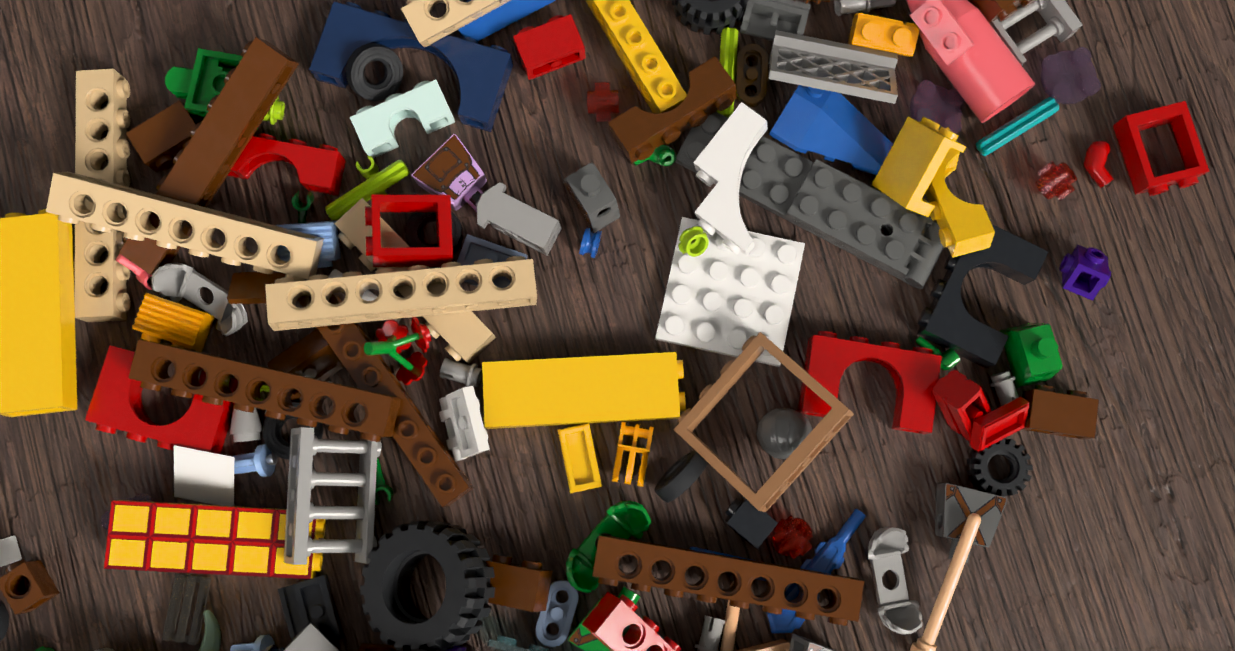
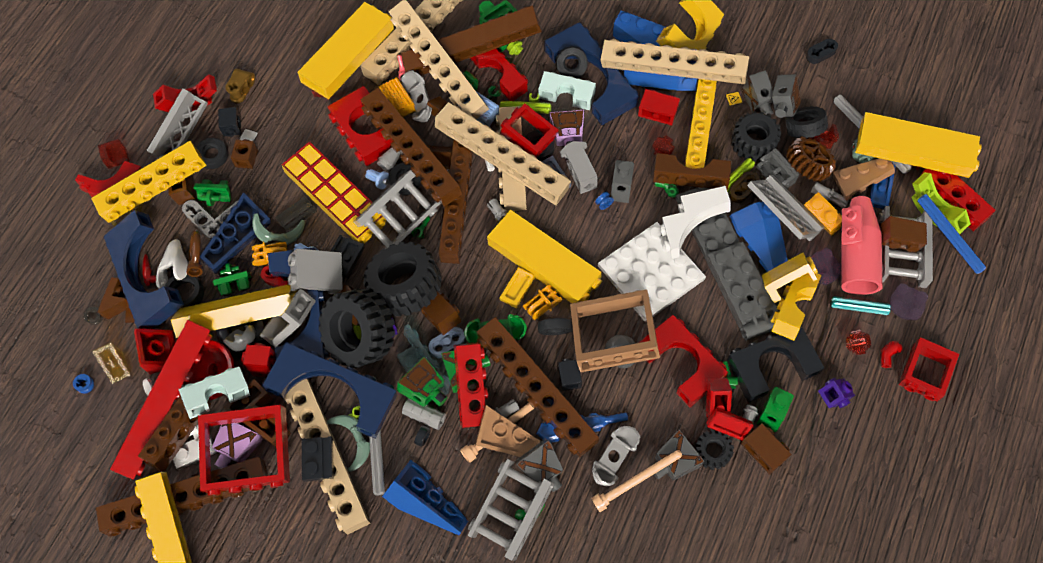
camera: 45 degrees right, 15 degrees down
reddish brown brick [126,100,199,172] -> none
white sticker [174,445,235,506] -> none
red plant [364,317,431,385] -> none
white plate [439,386,490,461] -> none
lime plate [678,226,709,257] -> none
clear red gear [772,515,813,559] -> none
none -> green arm [463,70,479,91]

